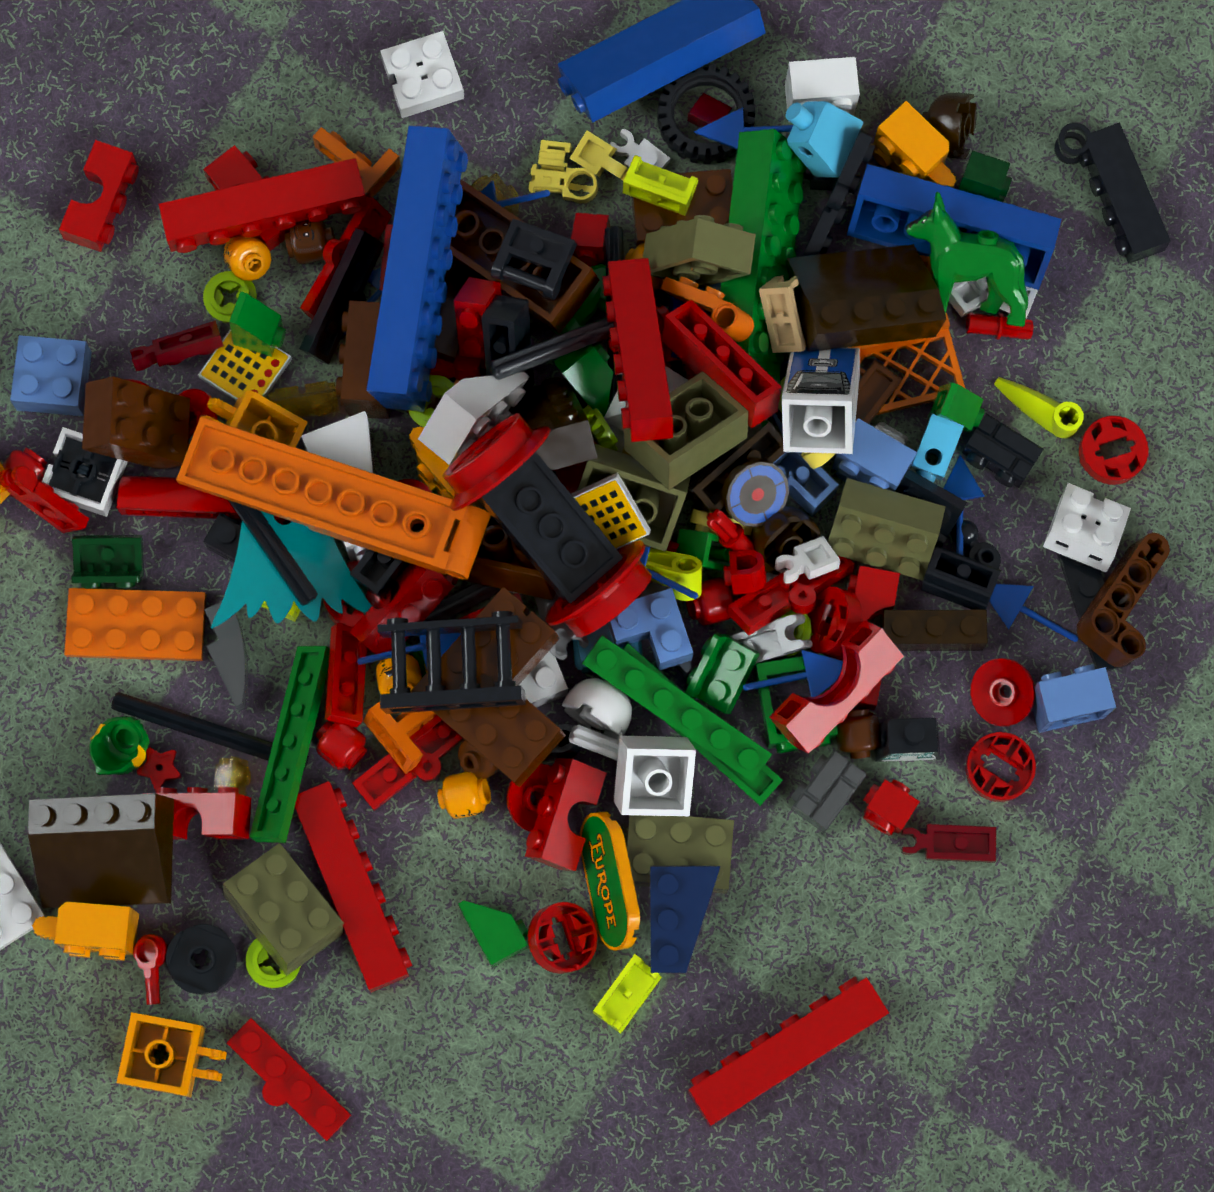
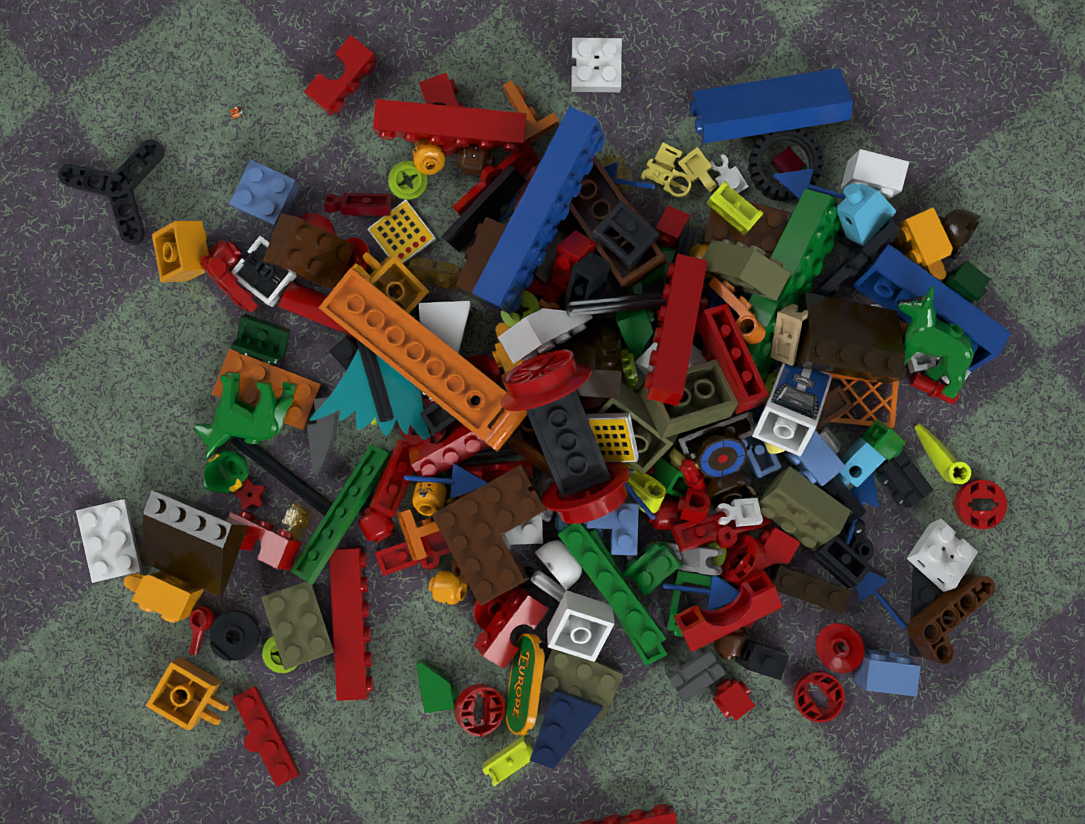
camera: 25 degrees right, 10 degrees up
green slope [229,291,286,357] -> none
black fence [377,611,526,714] -> none
dark red plate [901,824,996,863] -> none
black hinge [1054,122,1171,264] -> none
none -> green animal [193,371,297,460]

